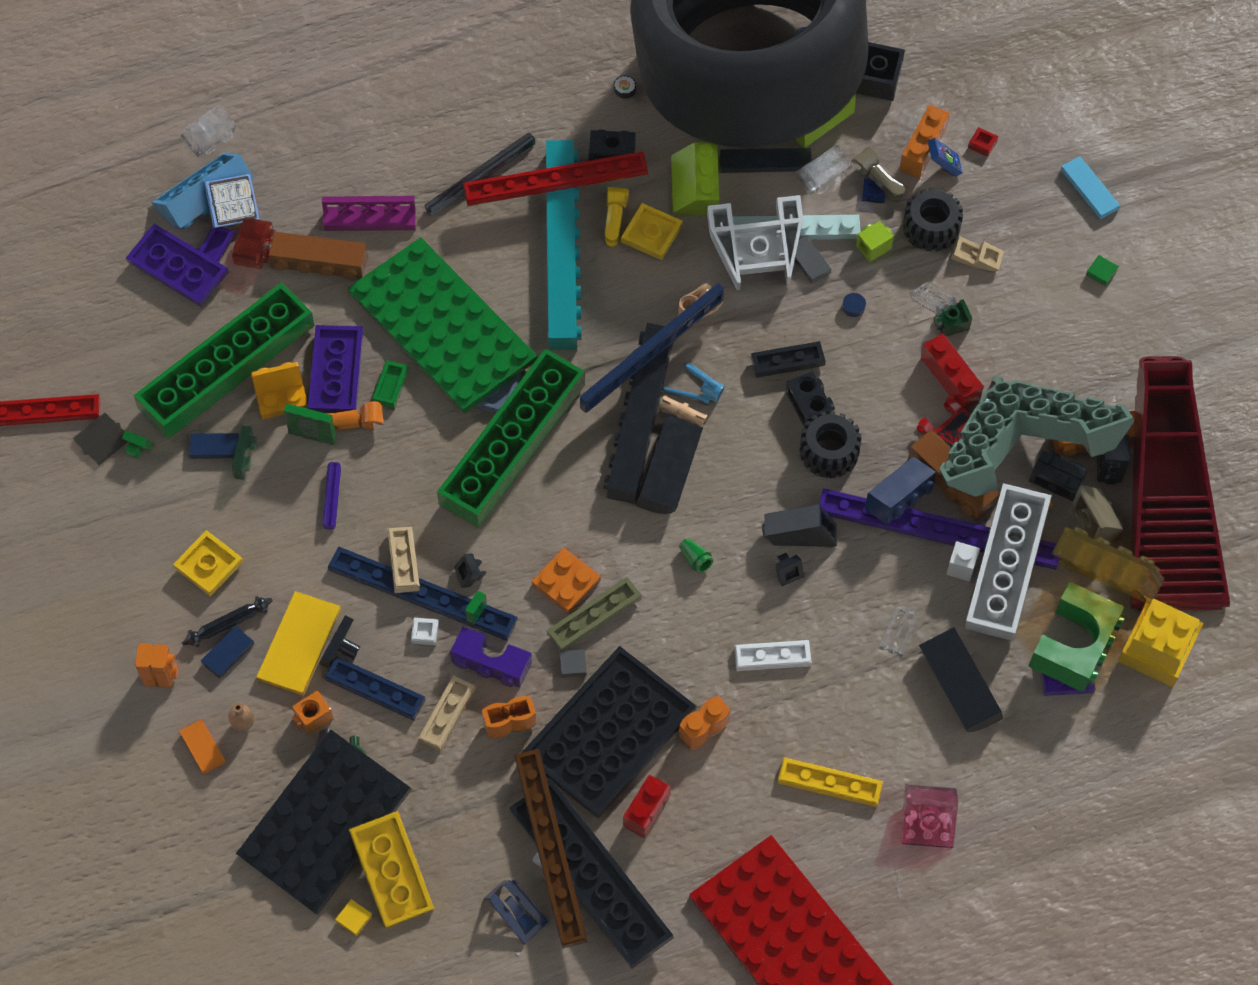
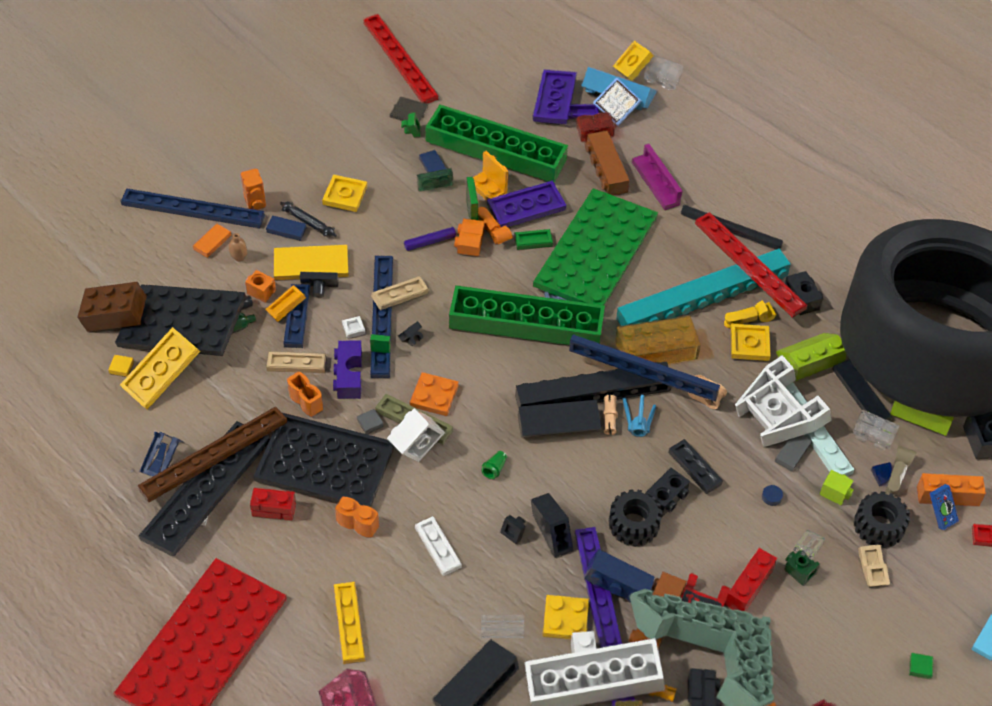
camera: 65 degrees right, 10 degrees down
none -> reddish brown brick [77,281,147,332]
none -> dark blue tile [121,188,265,229]
none -> light orange tile [265,285,306,322]
none -> white brick [387,408,445,462]
none -> orange brick [454,218,485,256]
none -> yellow plate [543,595,589,639]
none -> yellow plate [613,40,654,81]
none -> clear yellow brick [615,316,701,364]

